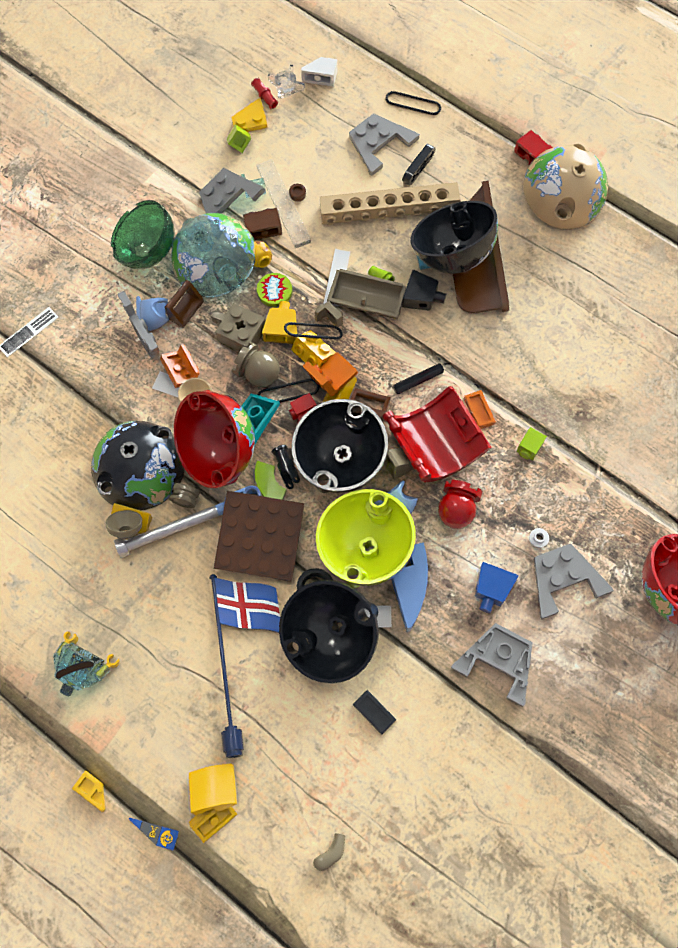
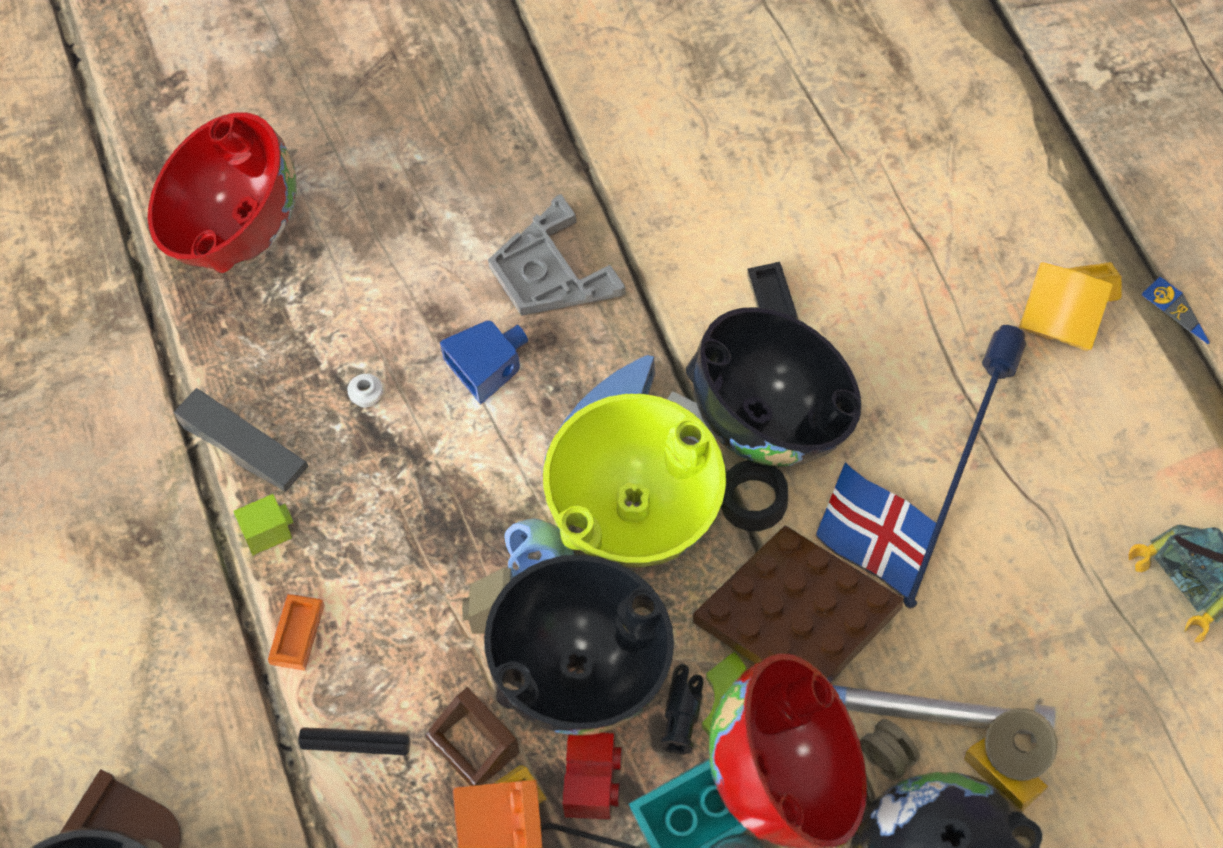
camera: 145 degrees left, 10 degrees down
dark tan arm [313,834,345,871] -> none
red hinge [382,386,492,483] -> none
red tile [438,480,483,529] -> none
light grey wing [534,543,614,620] -> none
none -> dark grey slope [173,388,309,492]

